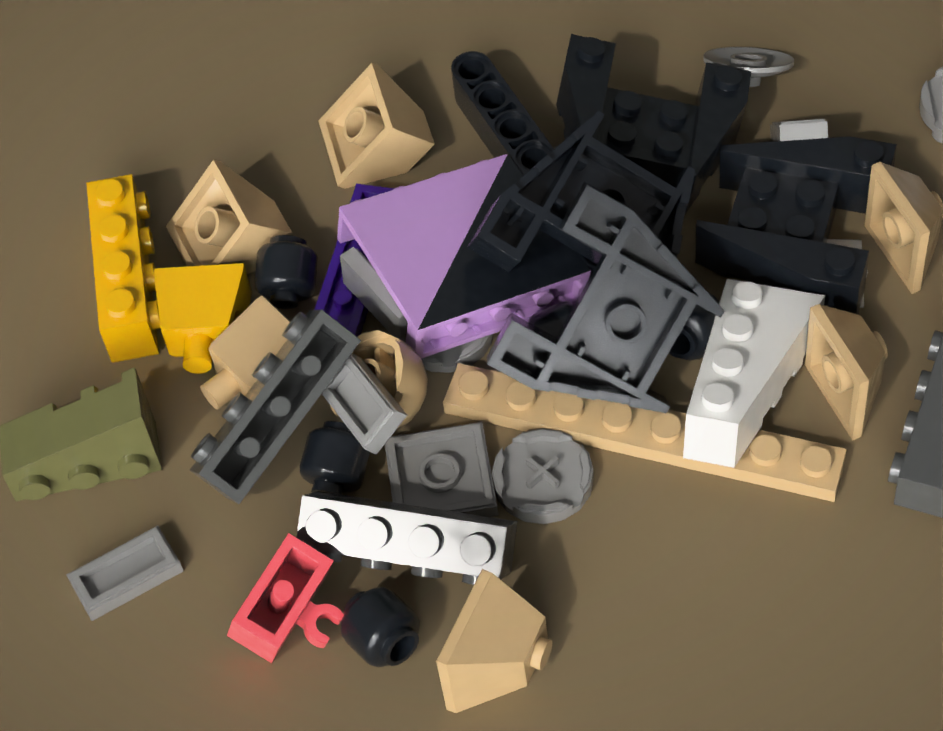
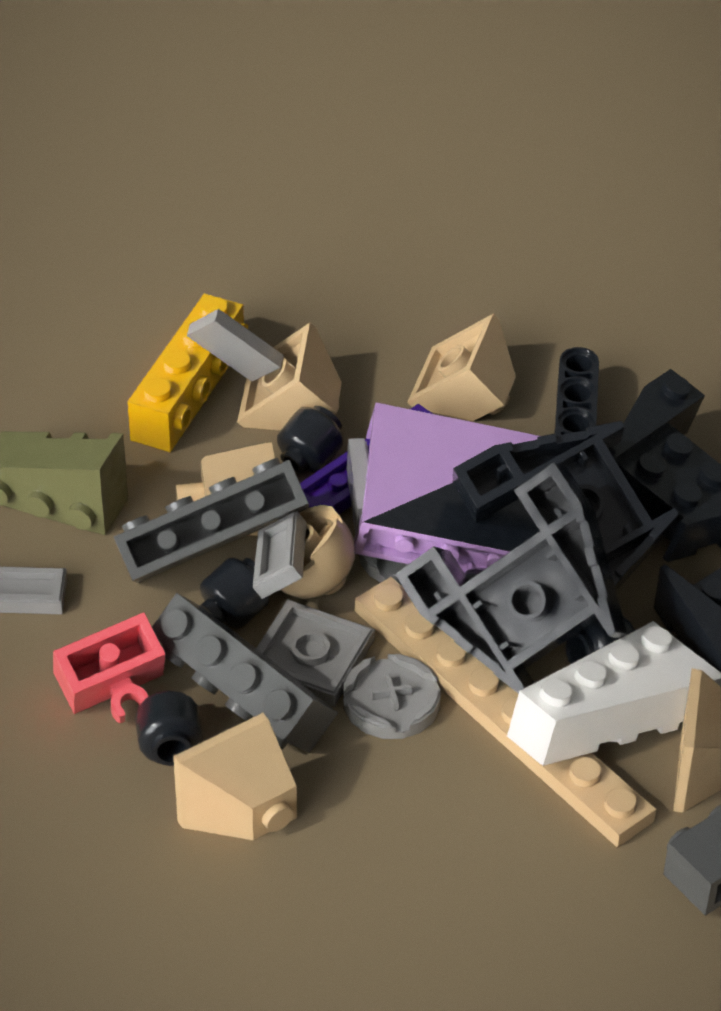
camera: 25 degrees right, 10 degrees down
yellow torso [154,263,252,374] -> none
none -> light grey tile [187,309,284,381]

